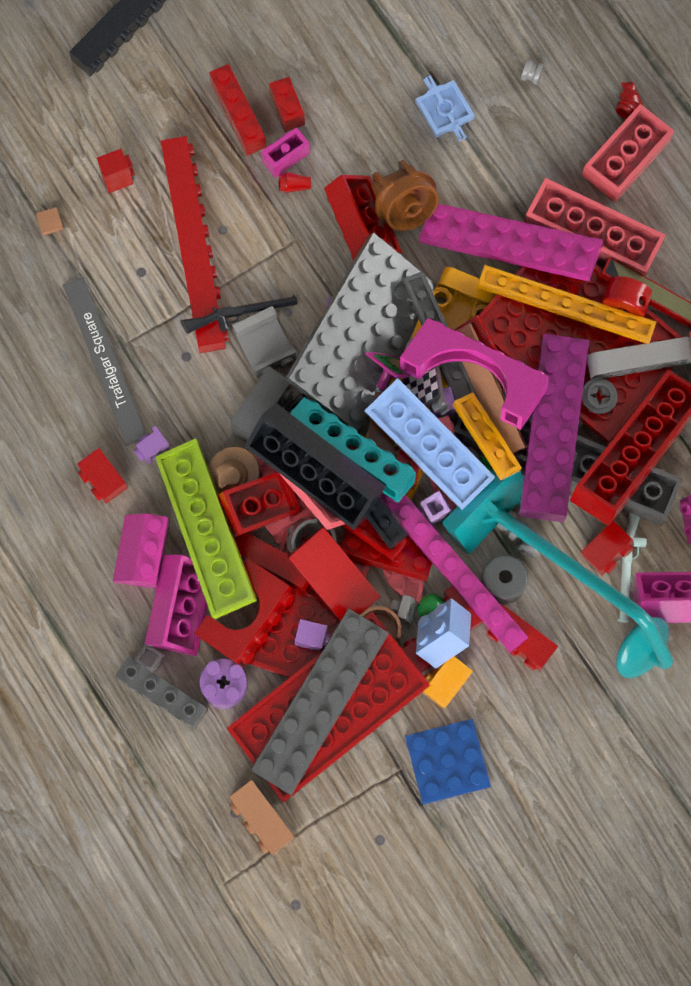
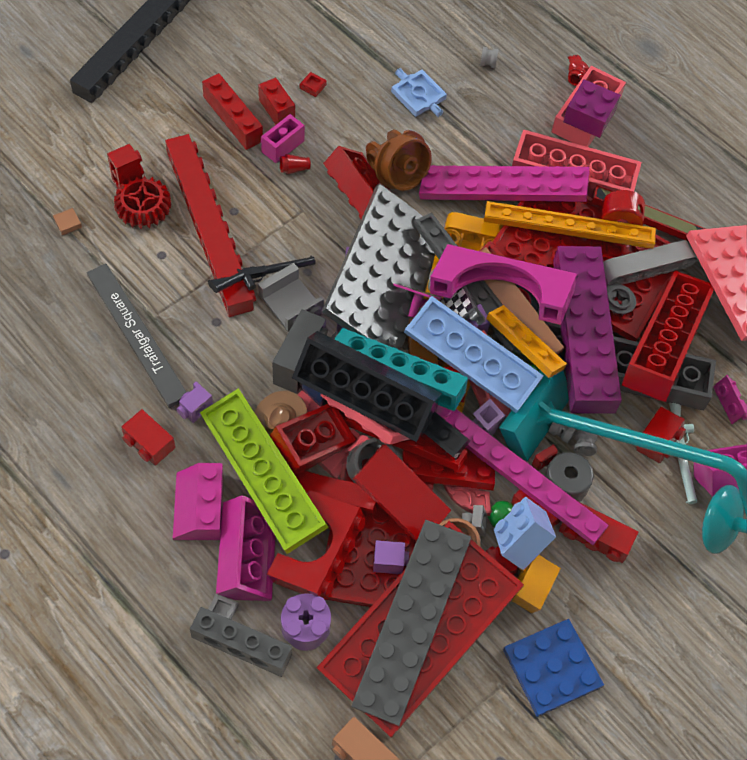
camera: 15 degrees left, 15 degrees down
none -> red gear [114,175,172,229]
none -> red tile [299,72,327,97]
none -> red tile [532,444,558,471]
none -> magenta brick [563,79,621,138]

